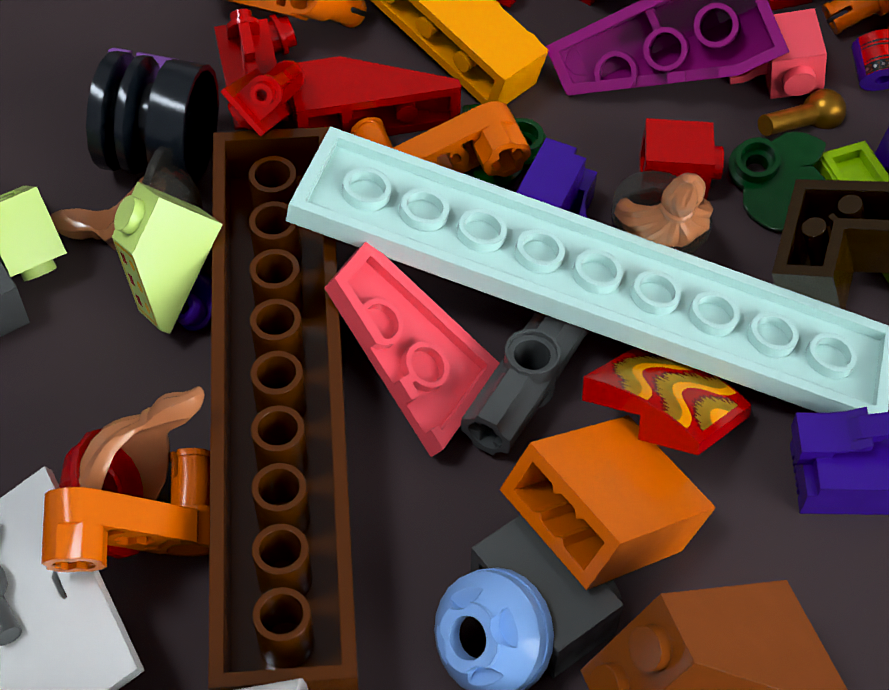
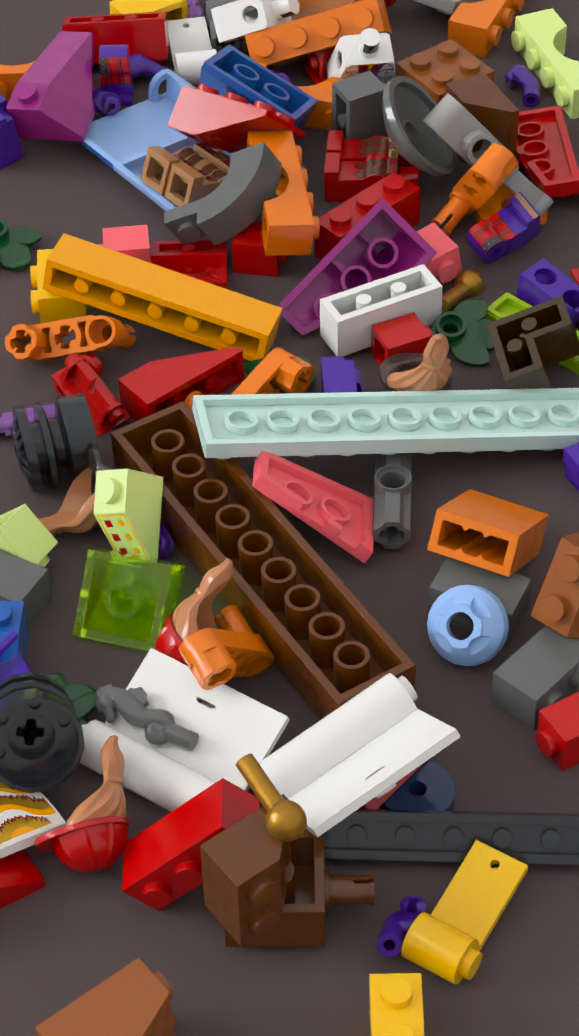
camera: 25 degrees left, 10 degrees down
red hinge [220,60,305,137] -> none
slope [582,347,752,456] -> none
none -> clear neon green slope [73,548,186,651]
none -> white brick [320,264,442,356]

